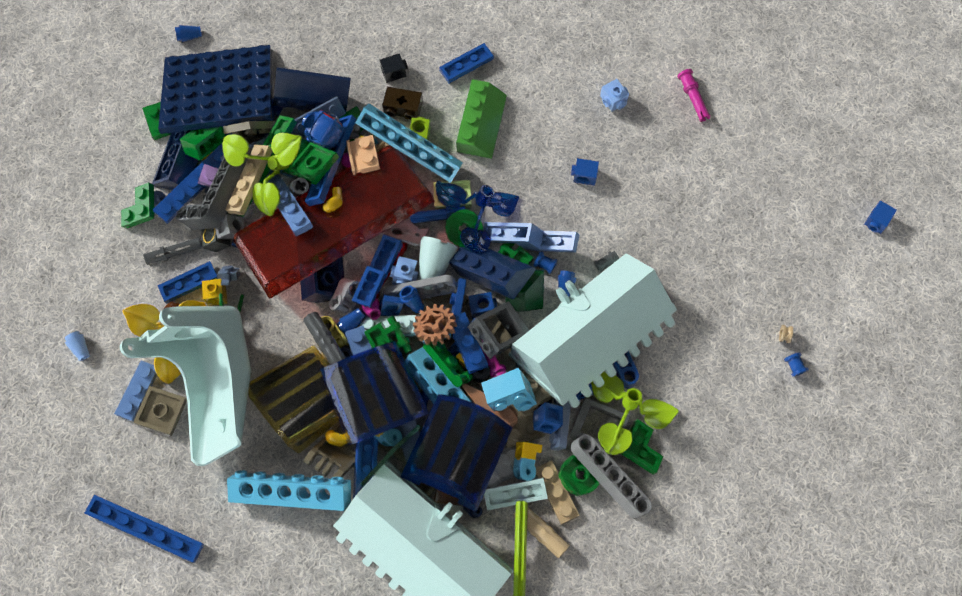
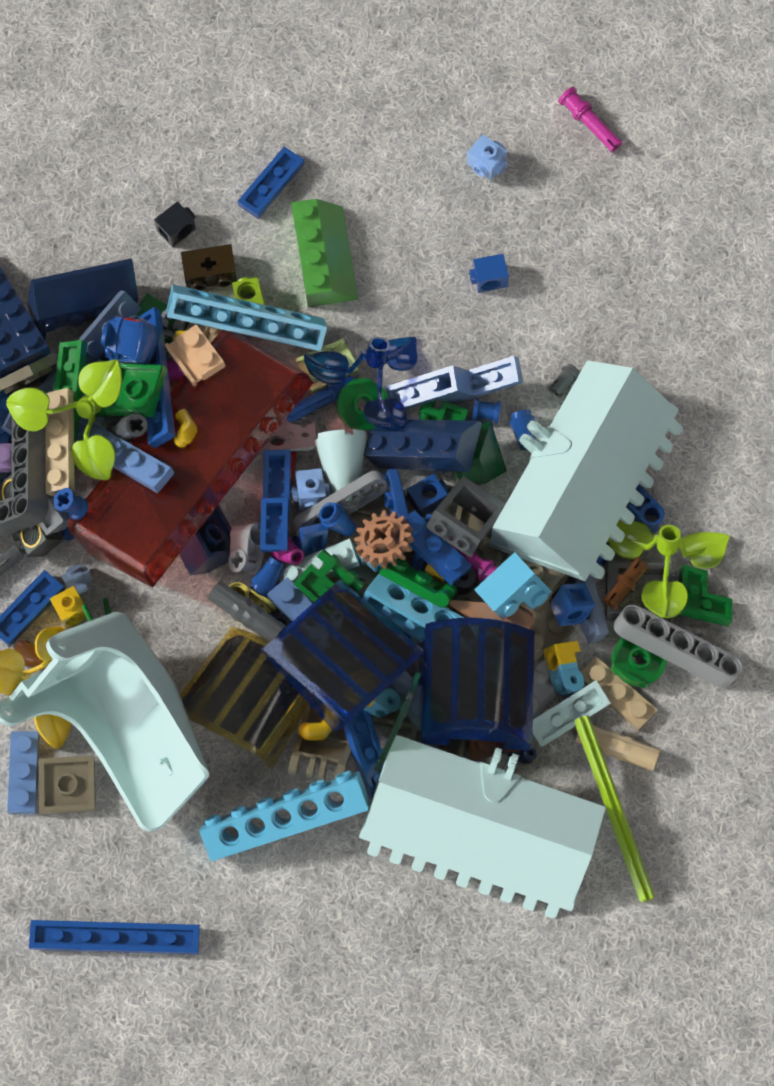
camera: 20 degrees left, 0 degrees up
none -> blue bush [53,488,88,520]
none -> reddish brown pin [603,557,650,610]

